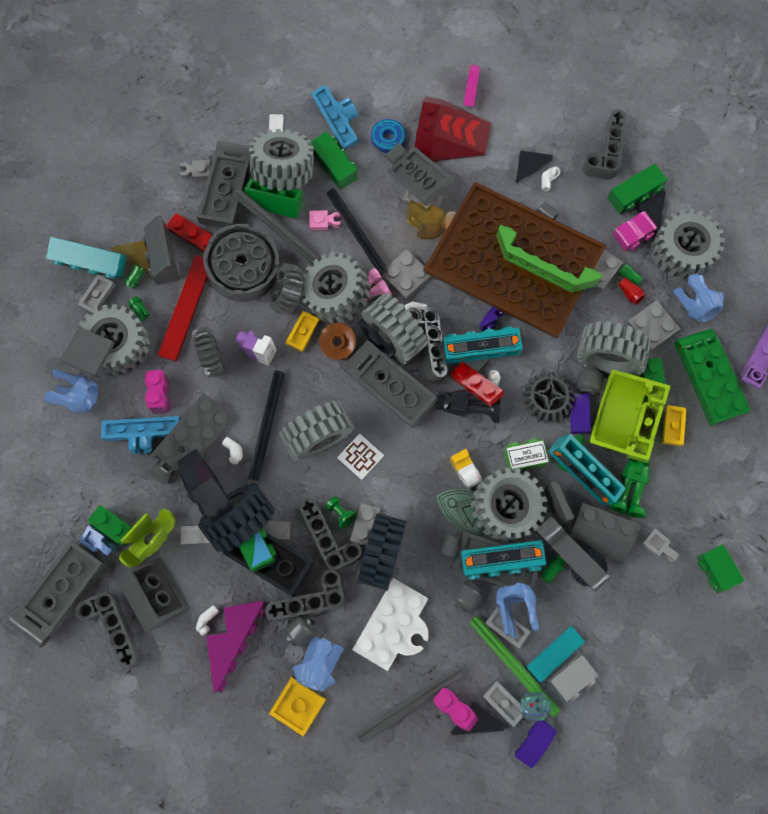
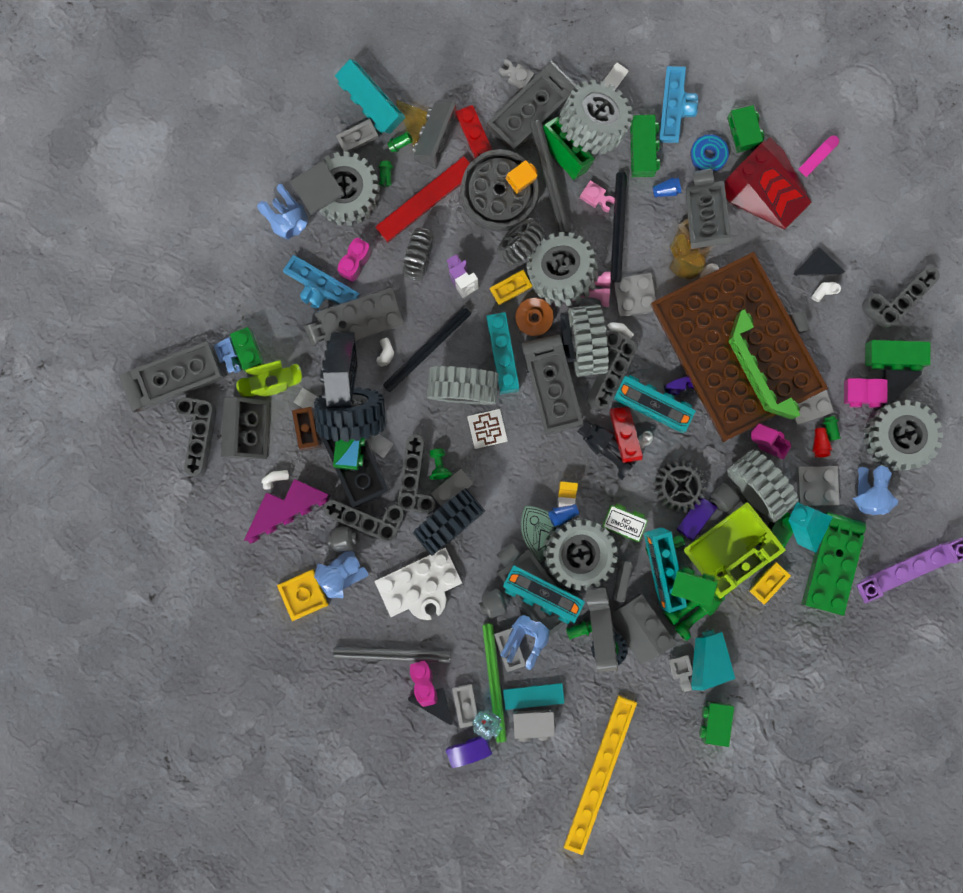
camera: 35 degrees right, 10 degrees up
none -> reddish brown brick [292,407,322,451]
none -> teal brick [486,312,520,395]
none -> light orange brick [505,160,537,194]
none -> blue cone [548,504,579,527]
none -> yellow tile [563,695,637,855]
none -> blue cone [652,177,682,198]
none -> green brick [671,568,719,606]
none -> teal slope [691,629,736,690]
none -> green brick [727,105,764,153]
none -> dark pink brick [751,423,791,459]
none -> teal slope [789,502,833,553]

